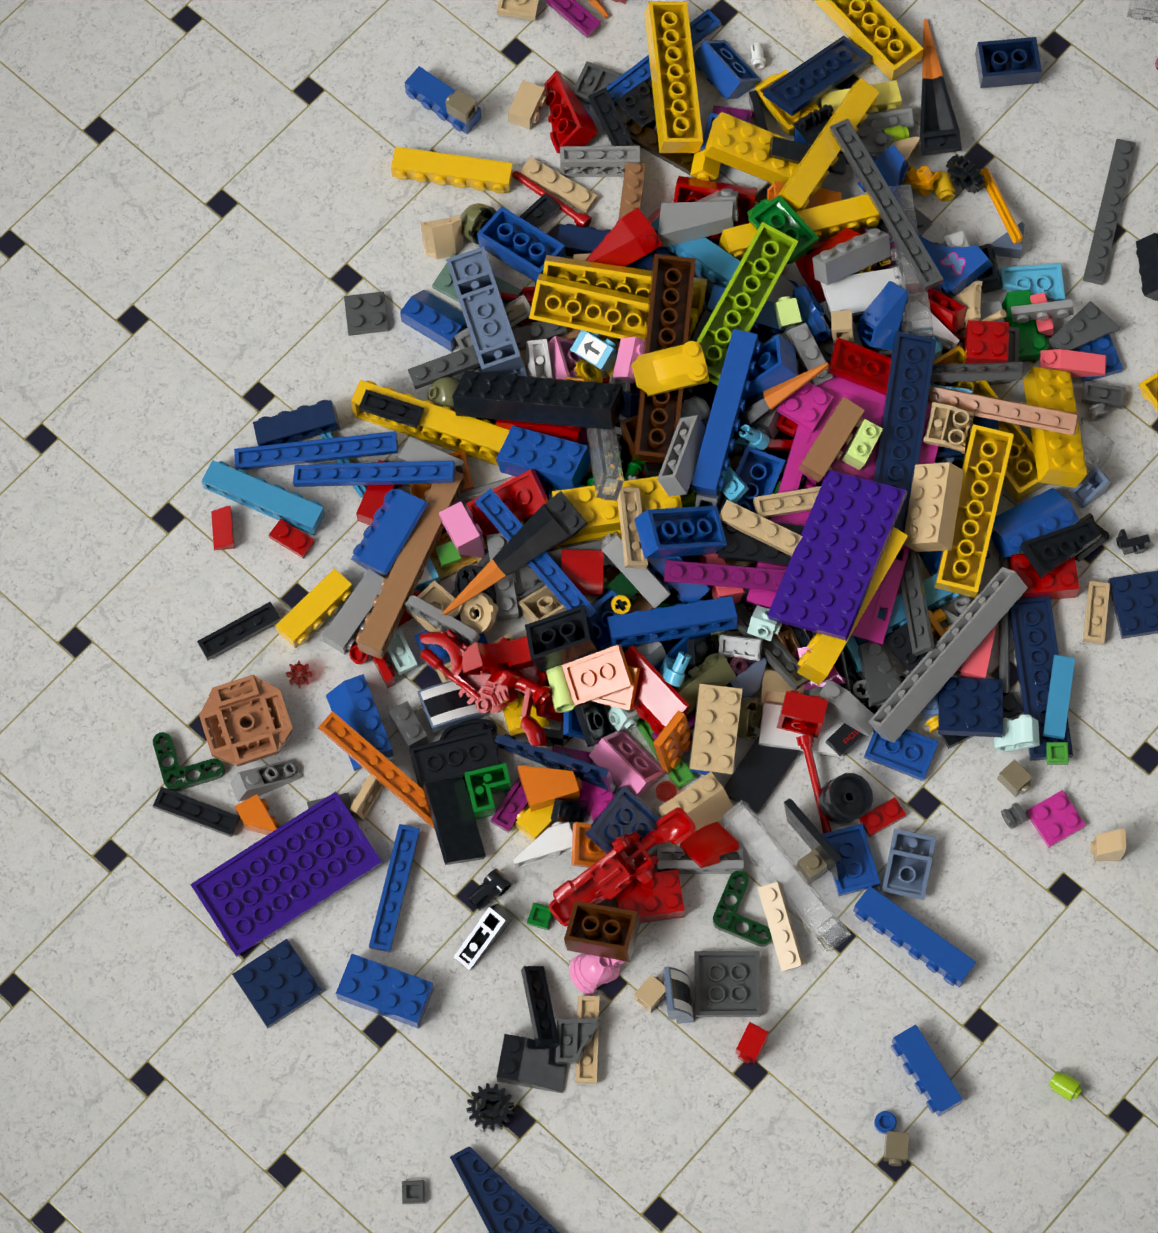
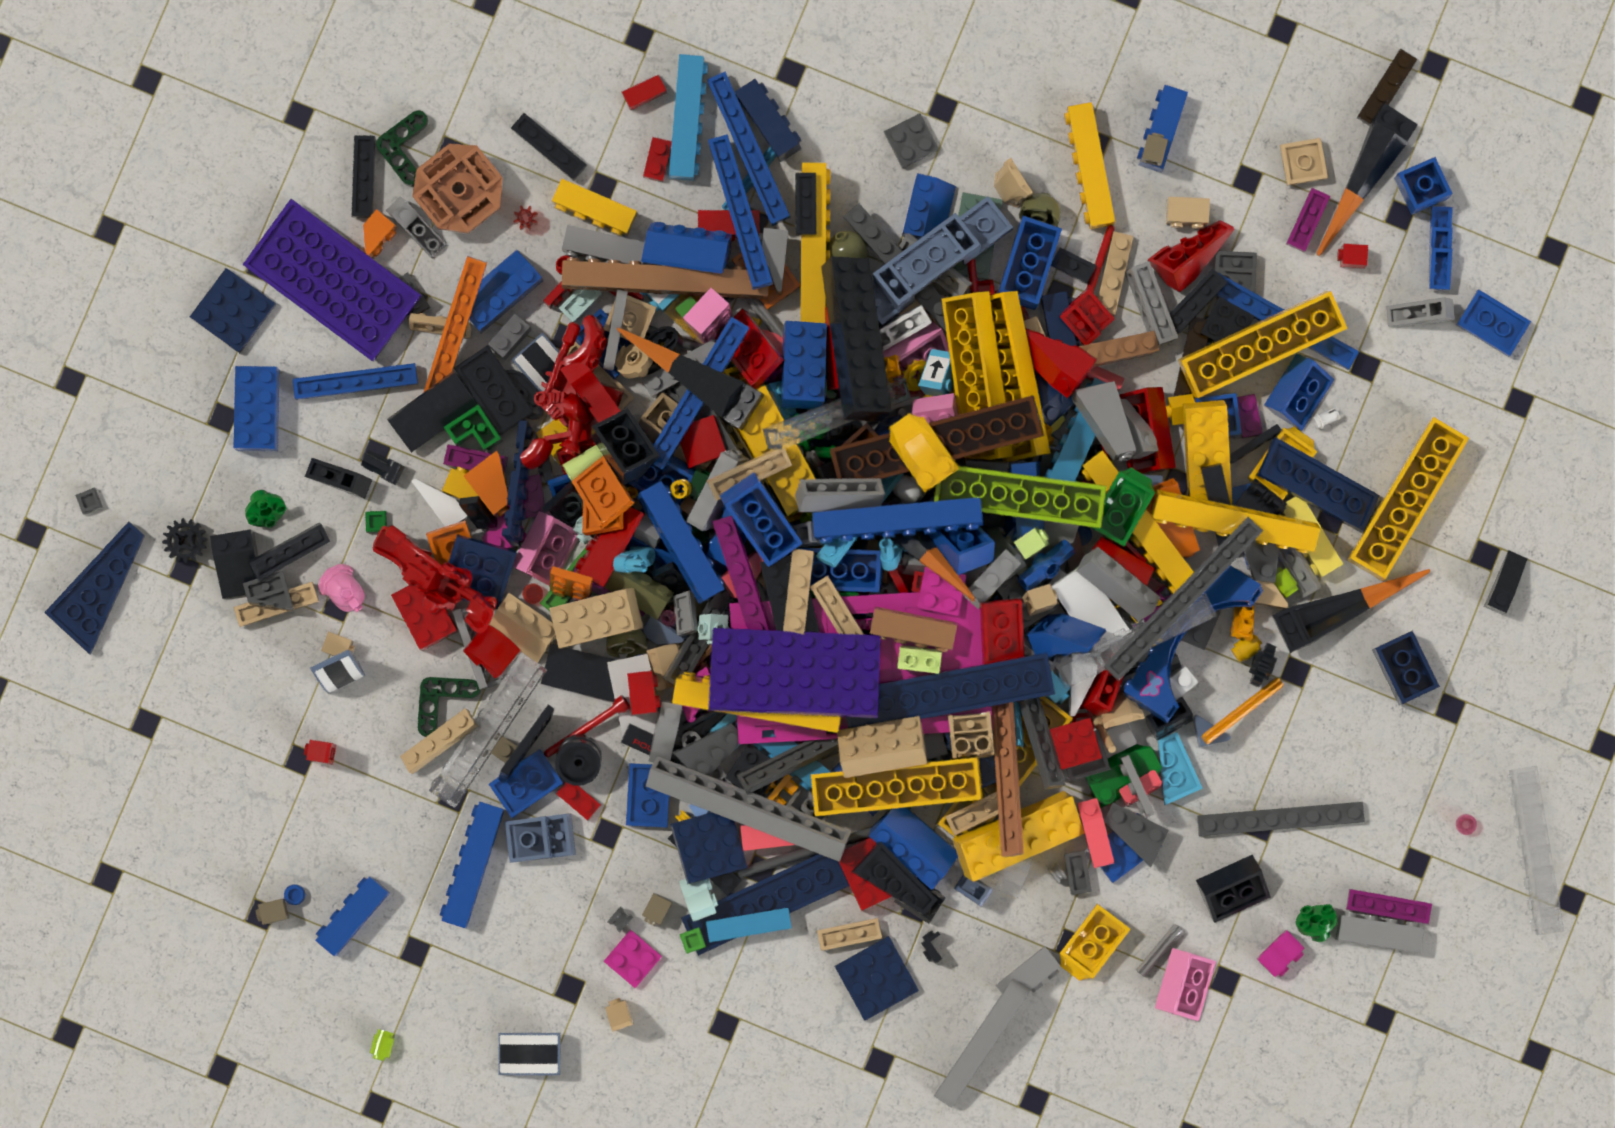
camera: 70 degrees right, 15 degrees up
reddish brown brick [564,901,641,962] -> none
dark grey plate [694,951,761,1017] -> none
none -> green plate [245,490,287,528]
none -> slope [499,1032,561,1075]
none -> tan plate [945,792,999,836]
none -> red slope [1059,288,1115,345]

